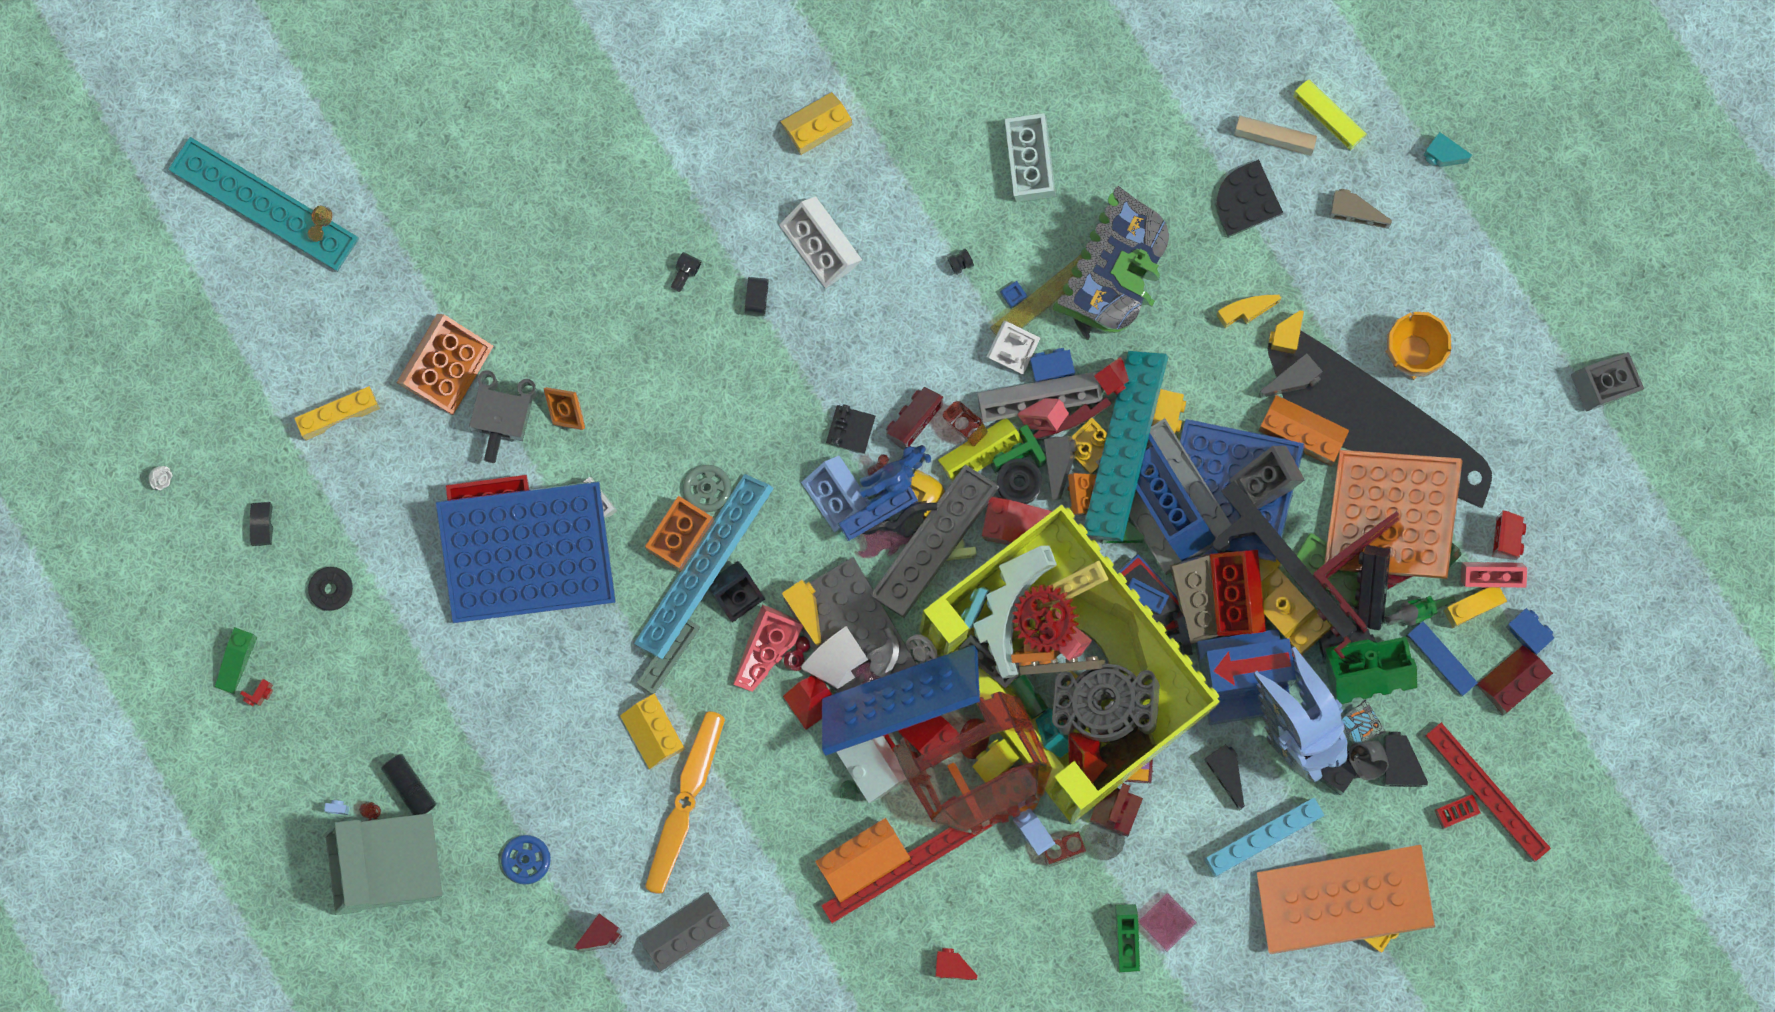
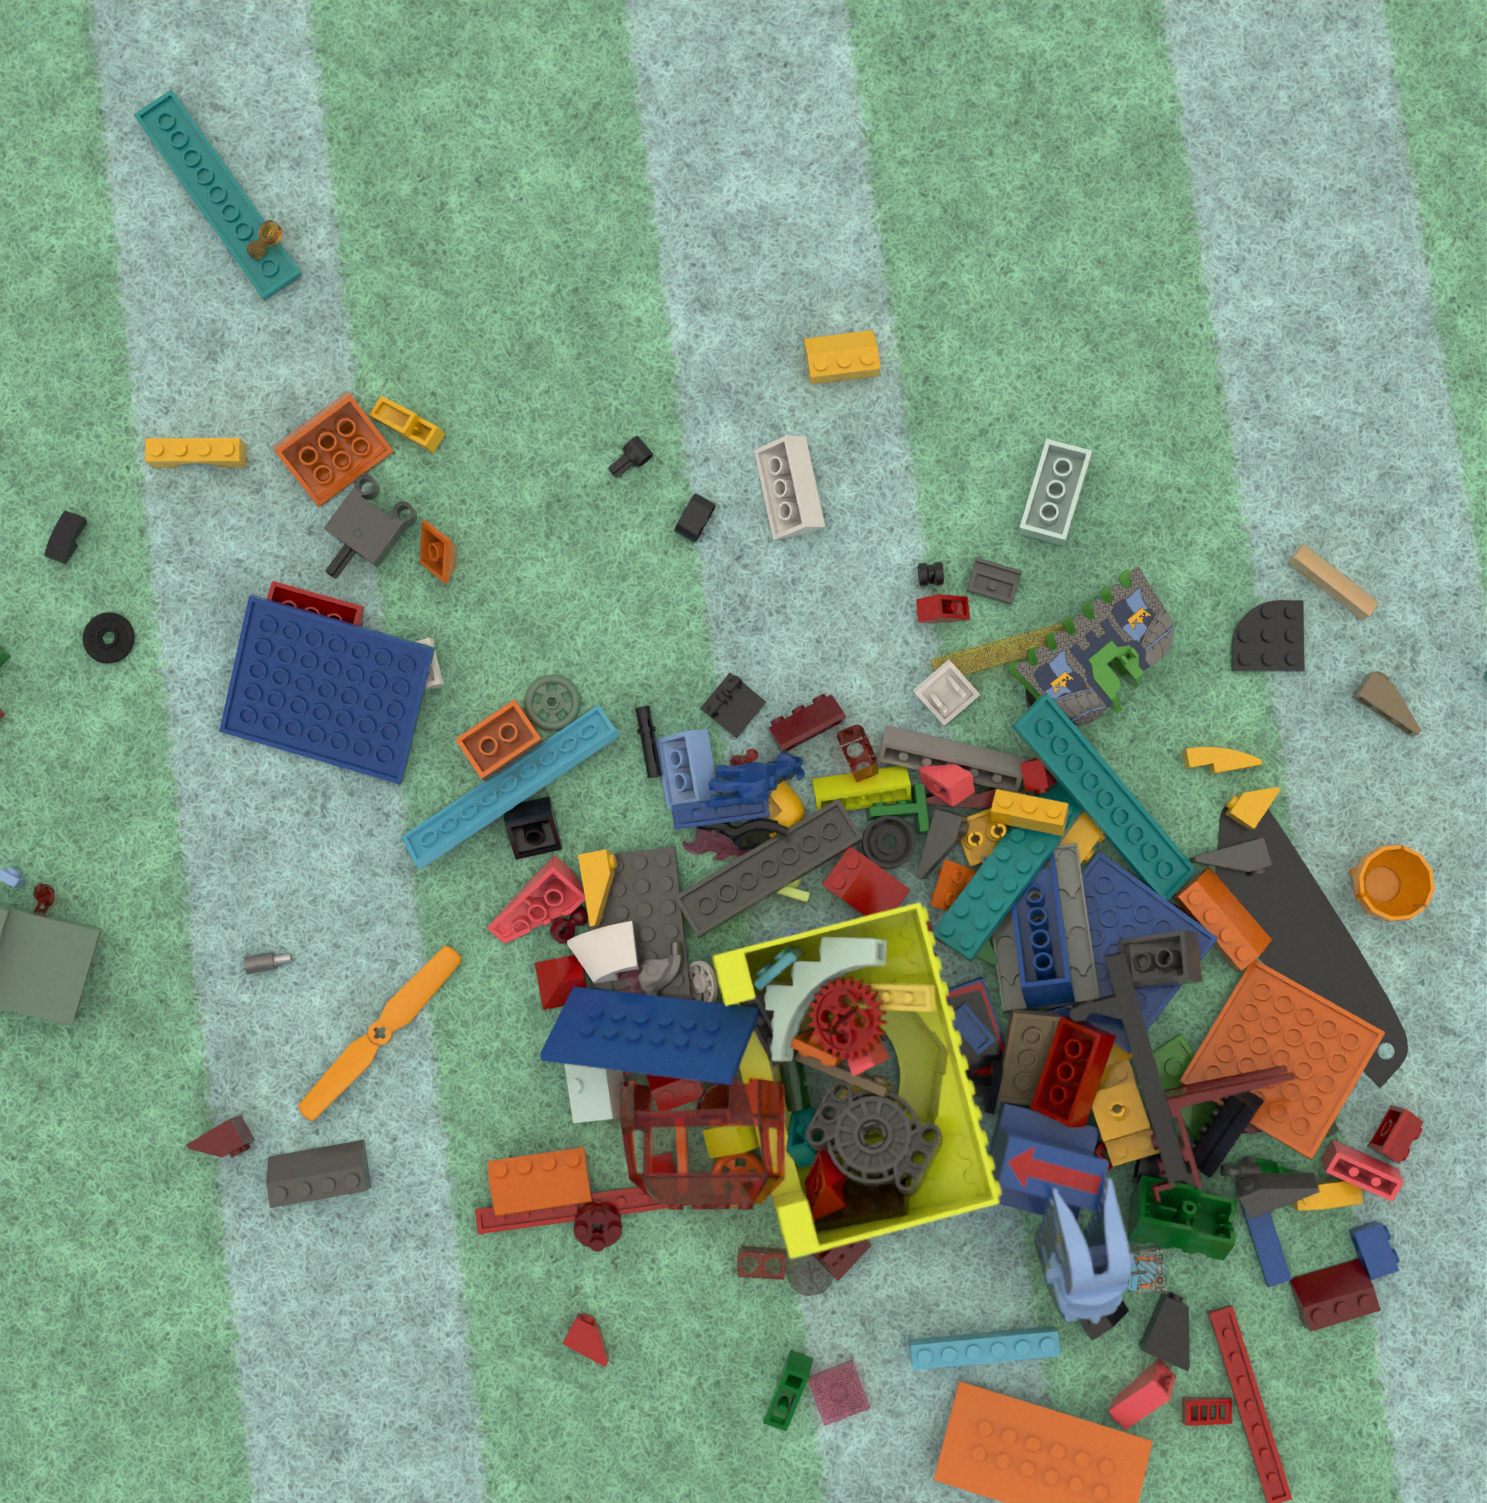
camera: 25 degrees right, 5 degrees up
black piece [381,754,437,815] -> none
blue plate [501,835,551,885] -> none
yellow slope [620,693,685,770] -> none
sand green plate [637,619,700,694] -> none
clear green plate [838,780,859,799] -> none
blue tile [1000,281,1028,309] -> none
light blue slope [1013,808,1055,855] -> none
blue brick [1030,348,1075,383] -> none
black slope [1204,744,1245,811] -> none
neon yellow brick [1293,79,1367,151] -> none
dark grey piece [1349,740,1389,780] -> none
none -> flat silver piece [244,952,292,974]
none -> yellow slope [369,396,446,454]
none -> dark red plate [573,1204,622,1252]
none -> black pin [635,706,662,778]
none -> red slope [916,594,970,624]
none -> dark grey plate [966,558,1022,605]
none -> yellow brick [991,789,1068,836]
none -> teal plate [1011,693,1196,901]
none -> coral slope [1109,1358,1176,1430]
none -> dark grey slope [1235,1173,1320,1219]

